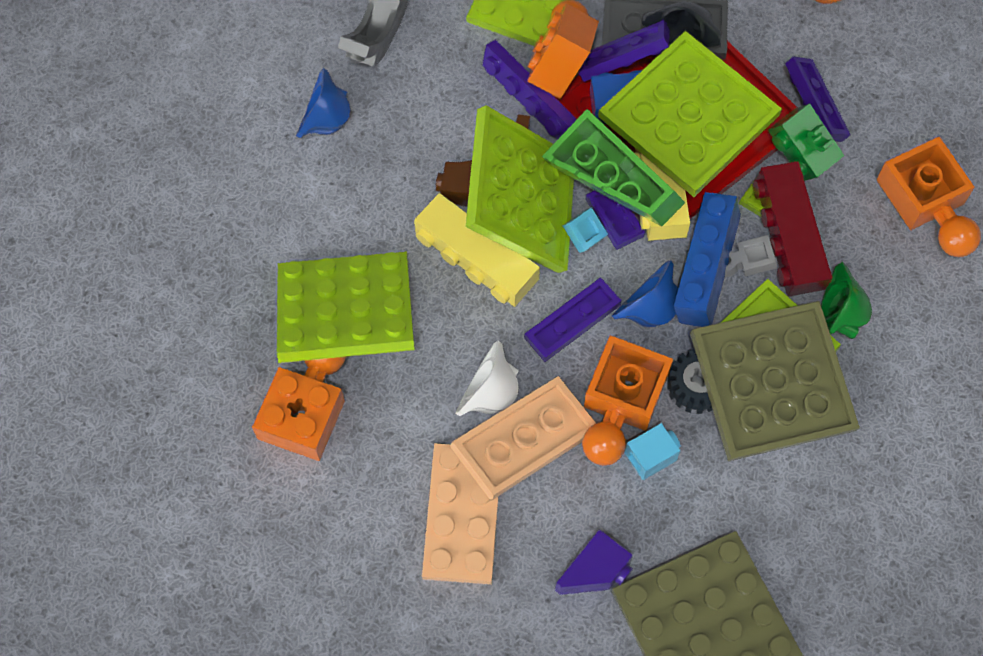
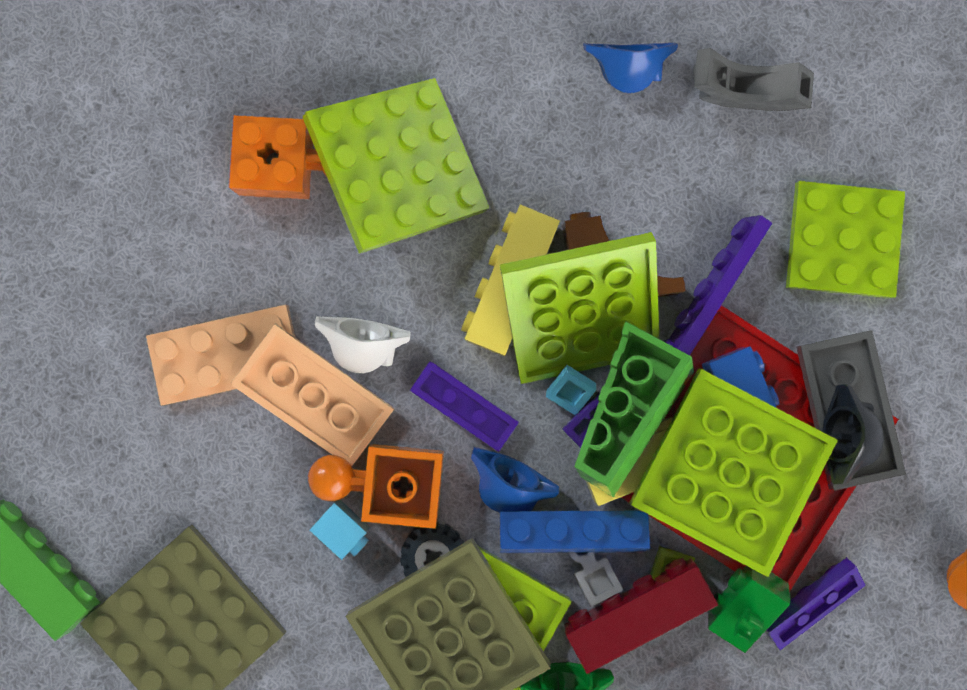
camera: 70 degrees right, 20 degrees up
orange brick [527,0,599,99] -> none
dark purple slope [555,529,633,595] -> none
dark purple plate [578,20,669,81] -> none

